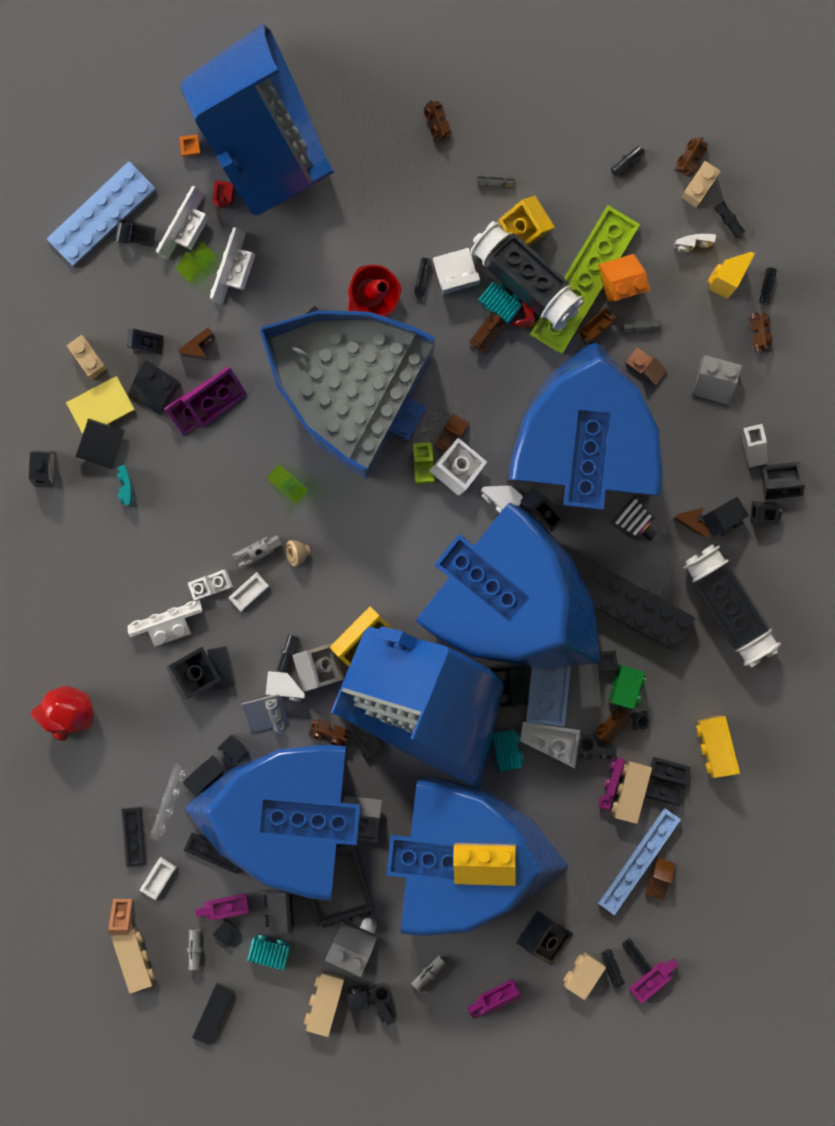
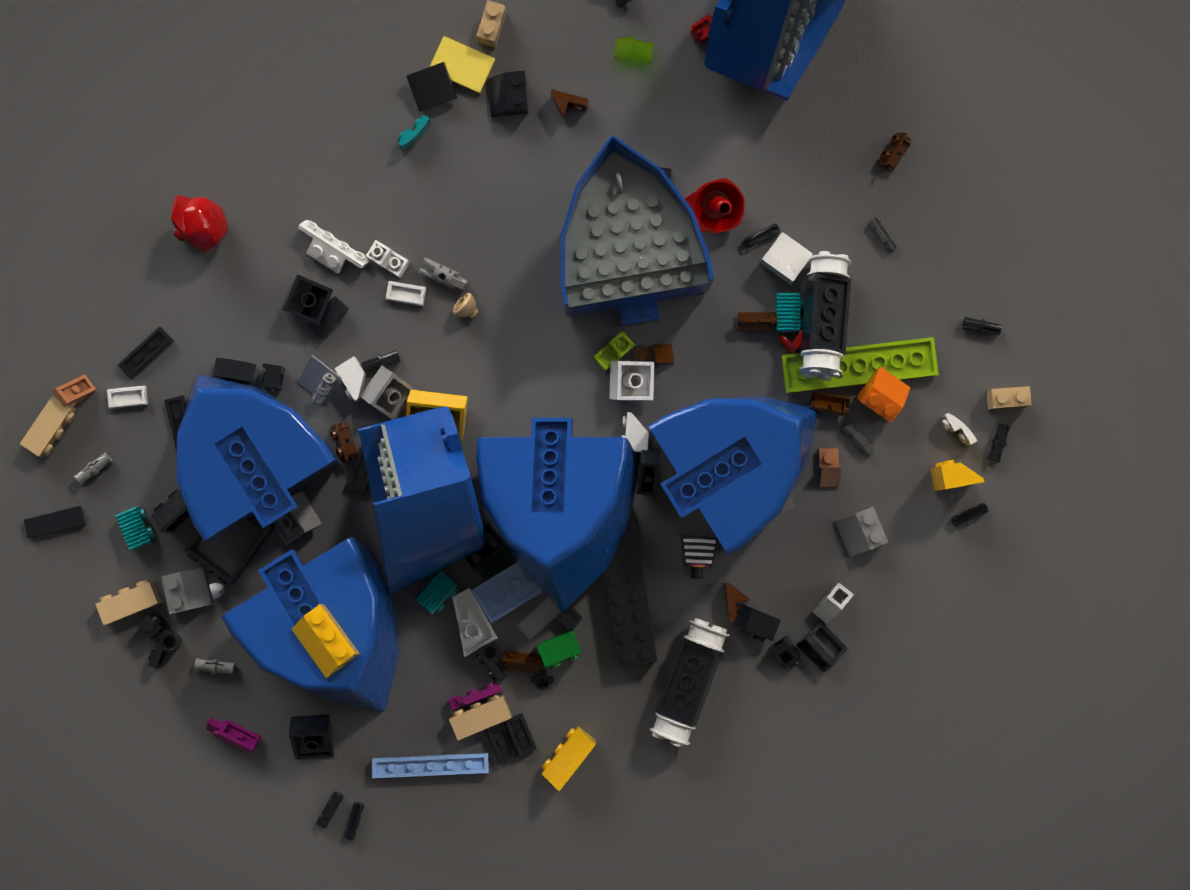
camera: 55 degrees right, 0 degrees up
black torso [29,451,55,488] -> none
black slope [127,328,163,355] -> none
clear plate [150,763,186,840] -> none
white bracket [156,186,209,260] -> none
magenta slope [164,367,248,436] -> none
magenta hinge [195,893,250,920] -> none
white bracket [210,227,255,304] -> none
black plate [213,919,240,947] -> none
clear neon green slope [266,464,307,504] -> none
yellow slope [498,196,555,246] -> none
tan brick [563,952,606,1000] -> none
magenta hinge [629,958,679,1004] -> none
reddish brown slope [645,857,675,901] -> none
reddish brown hinge [674,137,708,177] -> none
reddish brown hinge [750,311,773,352] -> none

